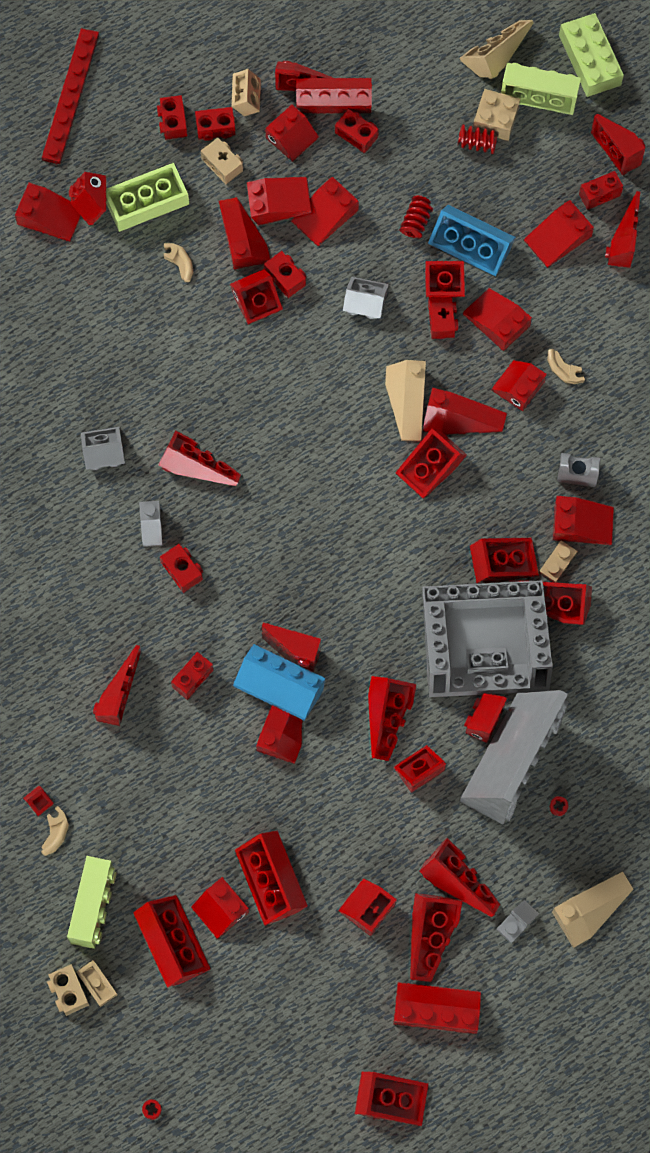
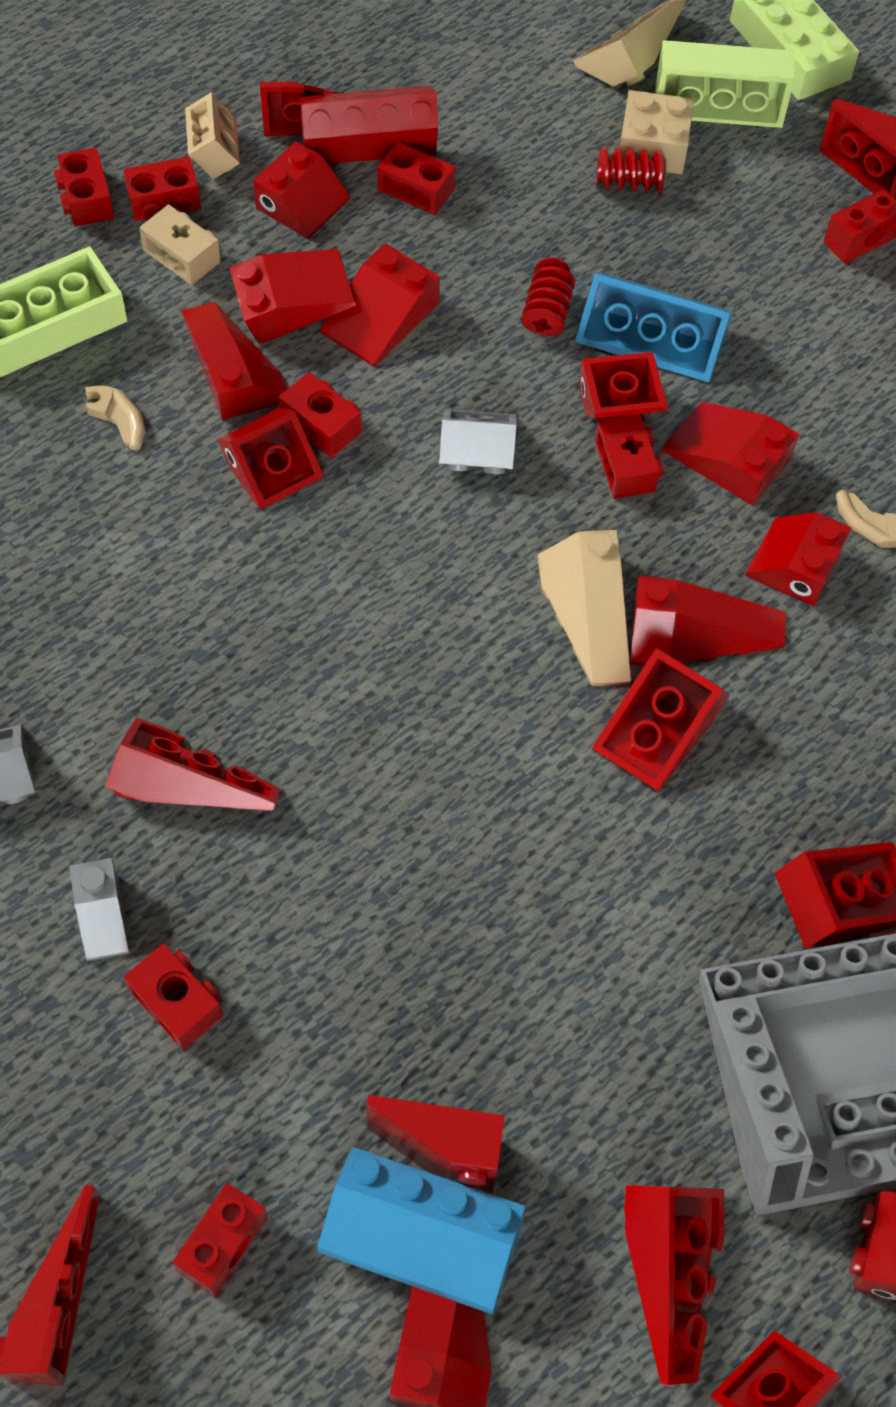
camera: 10 degrees left, 10 degrees down
red slope [524,200,594,268] -> none

